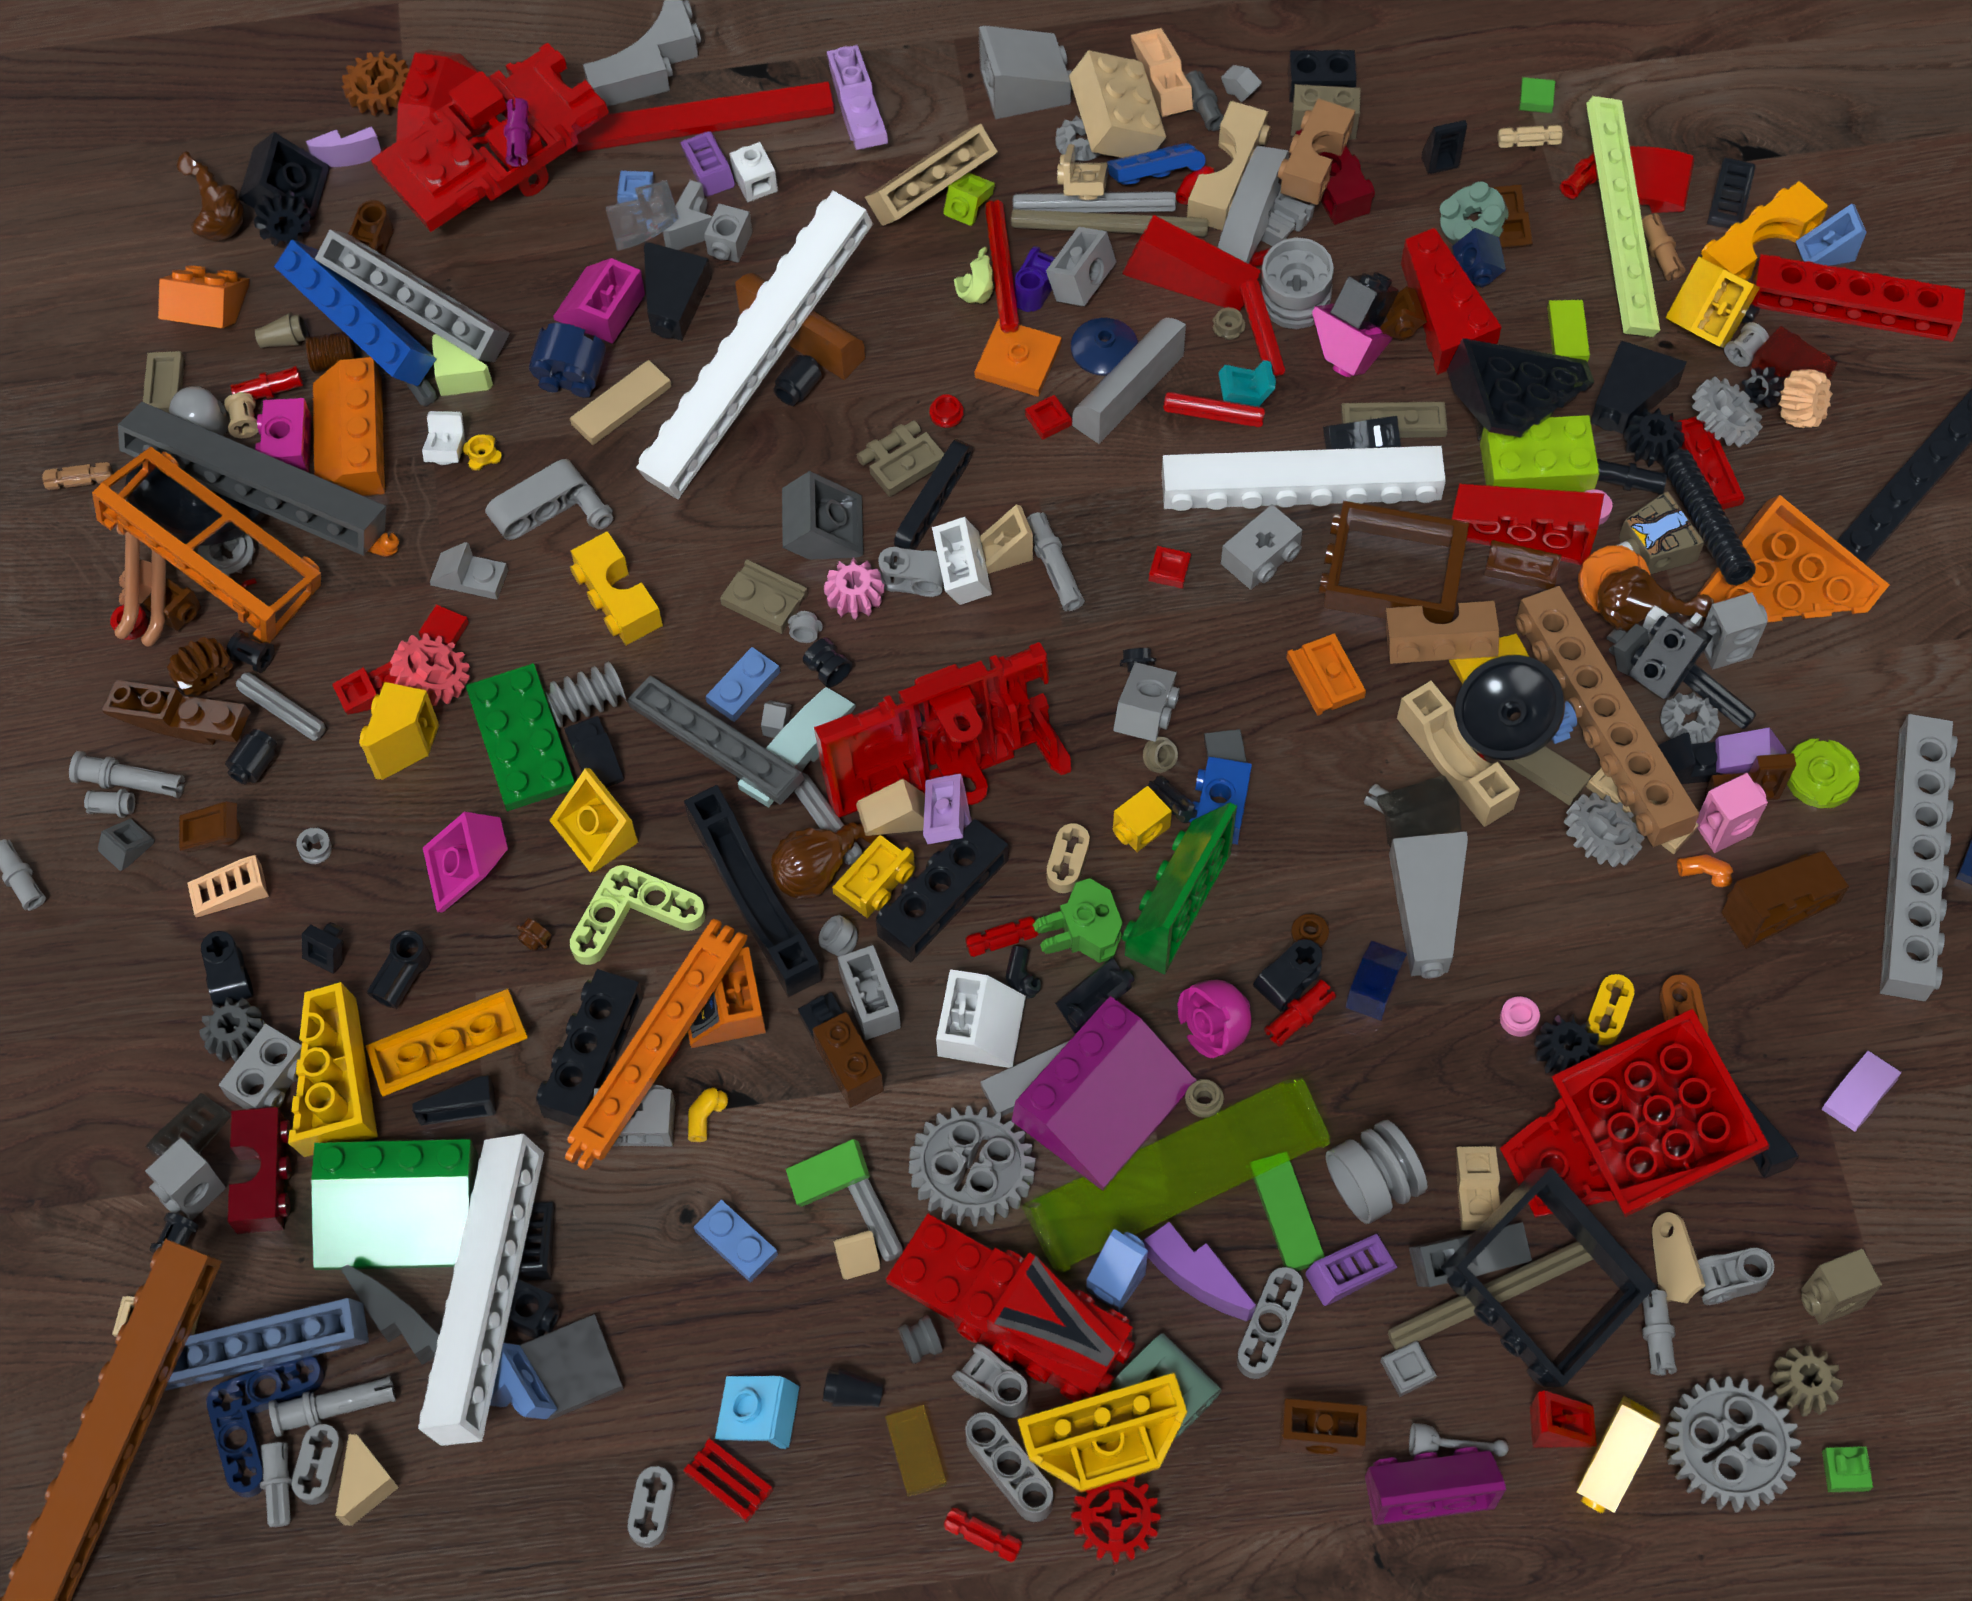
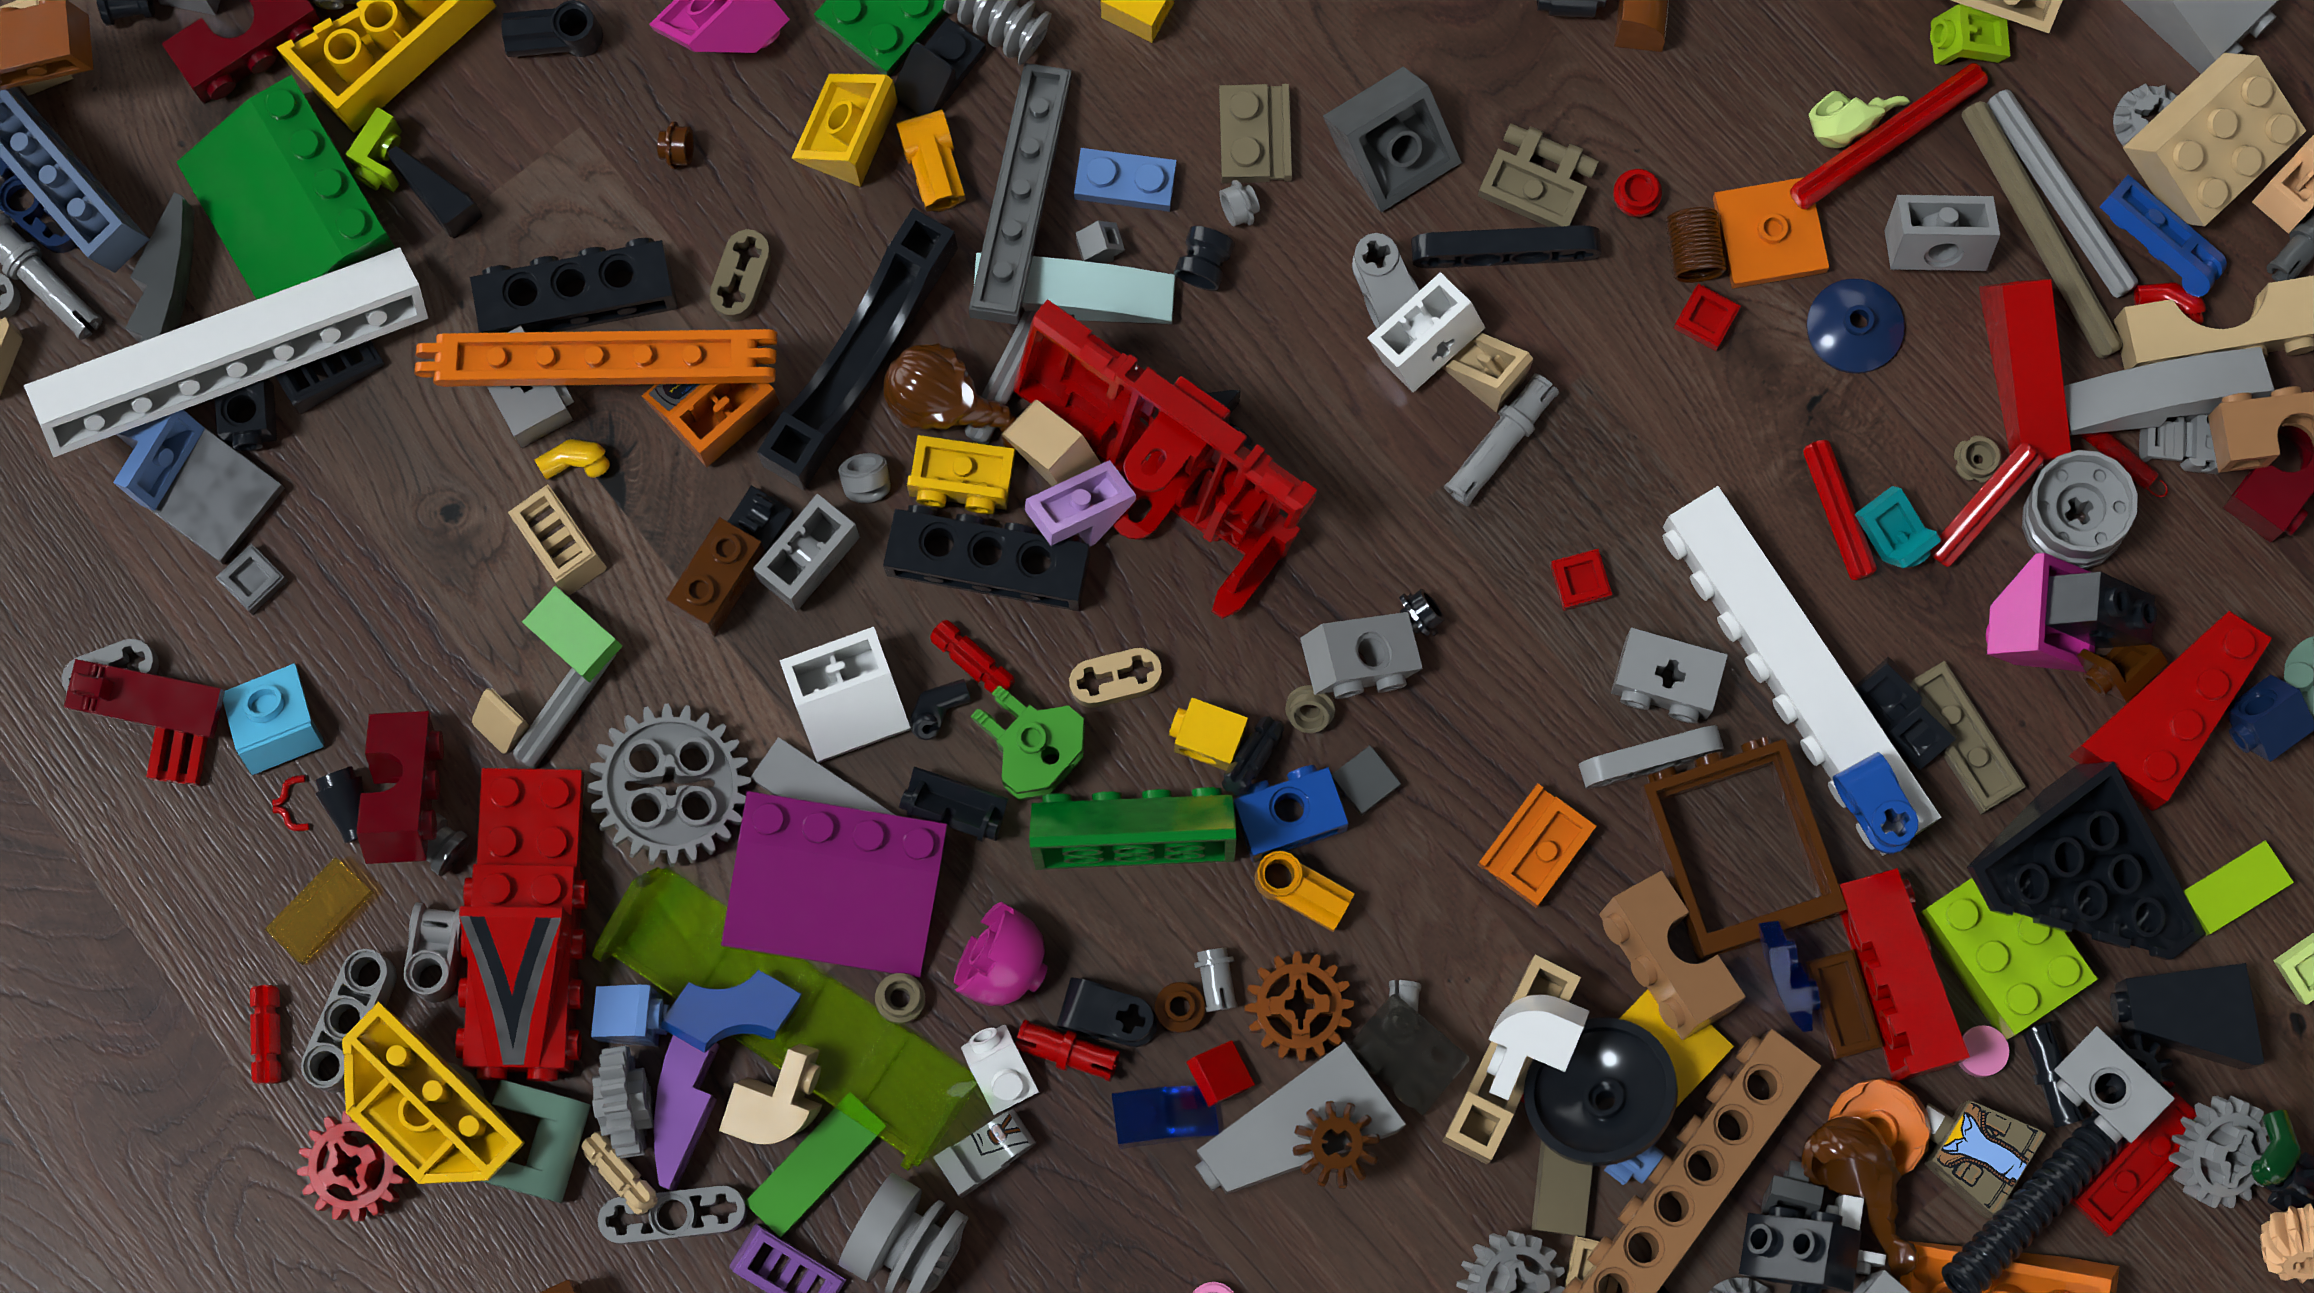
camera: 60 degrees right, 15 degrees up
light orange slope [365,989,527,1097] -> none
yellowish green beam [570,865,706,965] -> none
medium blue plate [694,1199,778,1283] -> none
bright pink gear [824,557,885,620] -> none
dark purple piece [1015,246,1055,312] -> none
tan bracket [1057,145,1108,200] -> none
light grey brick [1072,318,1186,444] -> none
none -> dark red hinge [64,659,225,739]
none -> flat silver tile [215,544,288,615]
none -> red piece [272,775,309,832]
none -> lime bracket [345,107,402,192]
none -> dark red arch [356,711,444,864]
none -> tan slope [508,484,607,595]
none -> tan axle [581,1131,658,1215]
none -> light grey gear [592,1045,654,1159]
none -> blue tile [661,970,801,1053]
none -> dark tan beam [709,229,772,322]
none -> tan brick [719,1043,822,1144]
none -> light orange piece [896,110,966,212]
none -> light grey leg [933,1109,1036,1198]
none -> white bracket [961,1025,1039,1115]
none -> red tile [1186,1040,1255,1107]
none -> light grey pin [1194,947,1238,1012]
none -> dark orange gear [1244,951,1354,1063]
none -> light orange piece [1254,851,1355,932]
none -> reddish brown gear [1292,1101,1380,1189]
none -> white brick [1486,995,1589,1100]
none -> light grey beam [1579,725,1724,789]
none -> reddish brown piece [1665,207,1726,282]
none -> clear blue slope [1759,921,1820,1032]
none -> blue piece [1833,752,1918,854]
none -> light grey brick [2054,1026,2175,1143]
none -> dark green arm [2251,1110,2301,1186]

